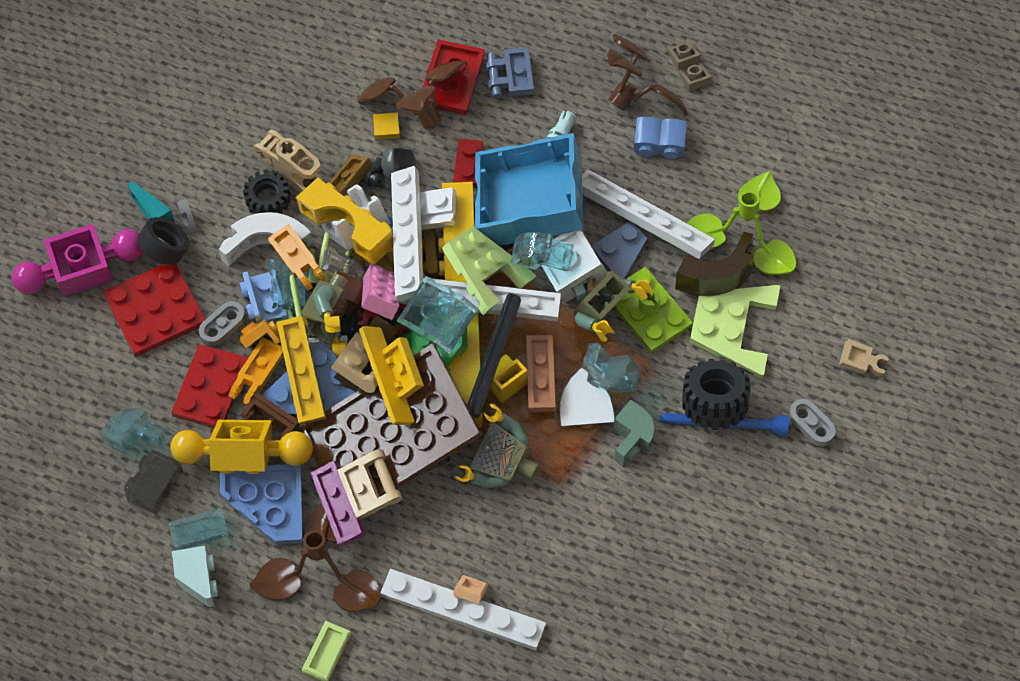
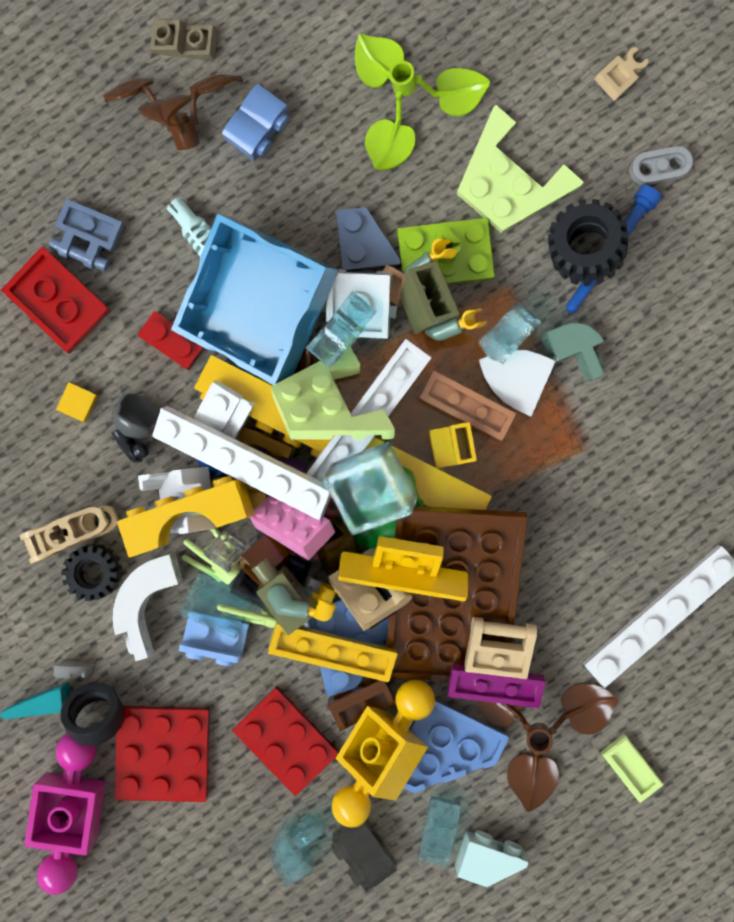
camera: 55 degrees left, 25 degrees up
light grey plate [199,301,245,346] -> none
light orange hinge [229,338,284,405] -> none
light orange bracket [240,318,281,348] -> none
light orange hinge [267,224,326,291] -> none
pearl gold plate [329,154,373,196] -> none
reddish brown plant [357,61,467,129] -> none
light nougat tile [453,575,488,604] -> none
torso [454,404,540,488] -> none
black axle [467,293,521,418] -> none
white plate [582,170,715,259] -> none
dark brown arch [675,231,756,296] -> none

